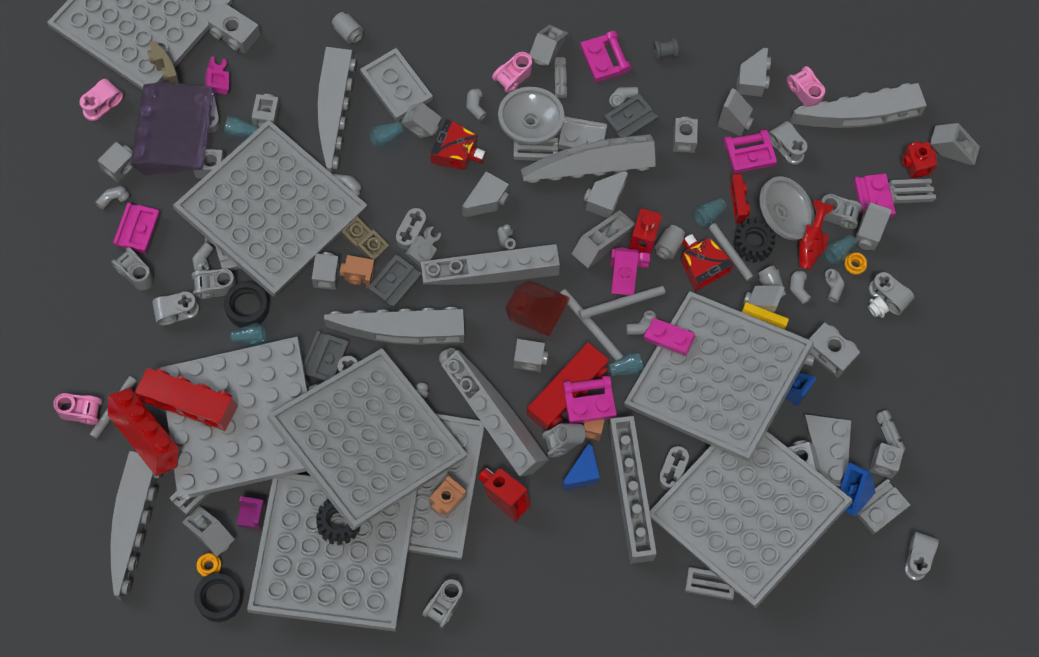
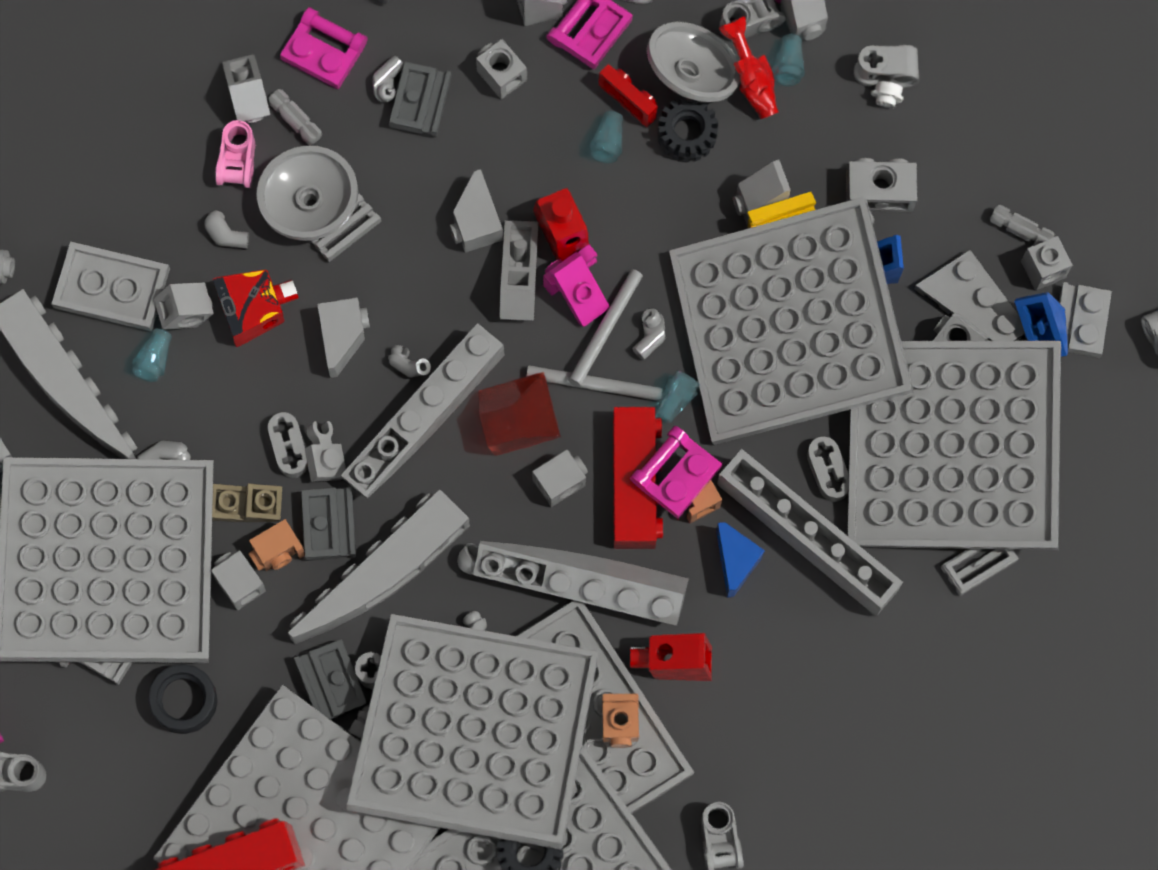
camera: 40 degrees left, 5 degrees up
light grey piece [152,292,199,326] -> none
light grey arm [192,242,214,271] -> none
light grey piece [192,269,237,299] -> none
clear light blue cone [230,323,266,345] -> none
light grey slope [521,134,656,183] -> none
light grey piece [542,423,586,458] -> none
light grey plate [558,116,607,150] -> none
dark pink plate [644,318,696,356] -> none
light grey brick [654,225,685,259] -> none
red torso [681,234,734,292] -> none
light grey bar [708,223,754,281] -> none
light grey cone [758,265,787,298] -> none
light grey arm [790,271,812,305] -> none
light grey arm [825,268,845,303] -> none
light orange plate [844,253,867,275] -> none

